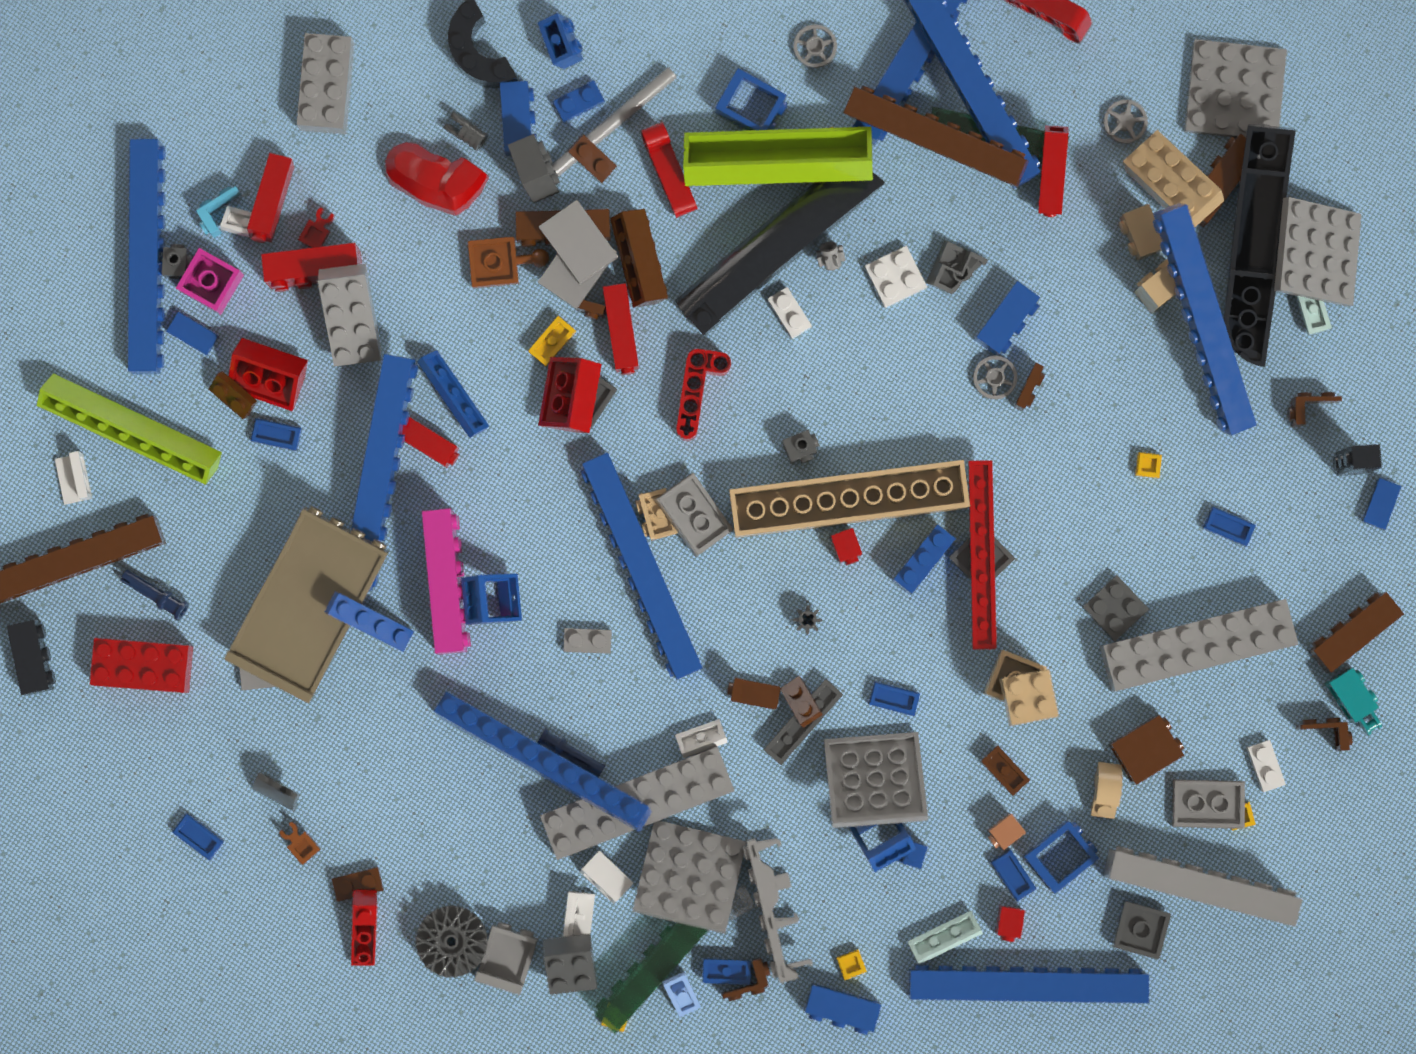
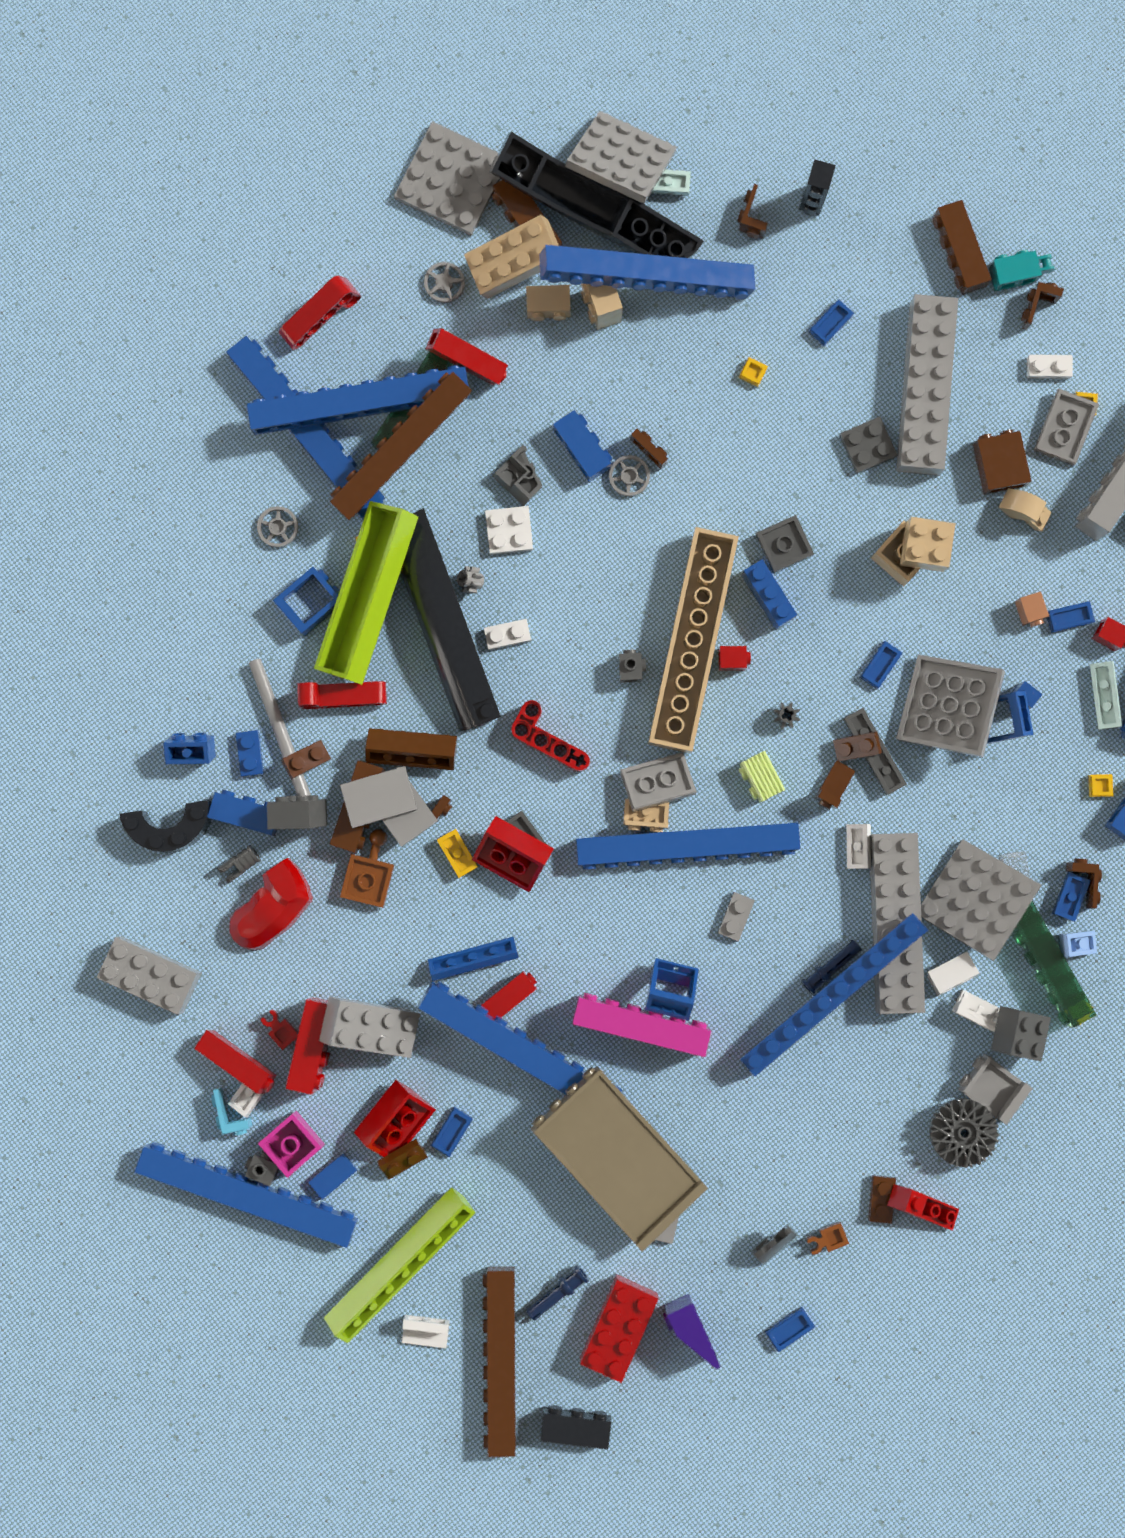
camera: 70 degrees left, 0 degrees up
blue plate [324,591,414,652] -> none
red brick [603,283,639,375] -> none
light grey piece [743,838,813,983] -> none
red plate [968,460,997,650] -> none
reddish brown plate [980,745,1030,796] -> none
blue window [1023,821,1099,894] -> none
blue tile [1362,478,1402,530] -> none
none -> dark purple slope [663,1294,721,1370]
none -> yellowish green brick [738,751,785,803]

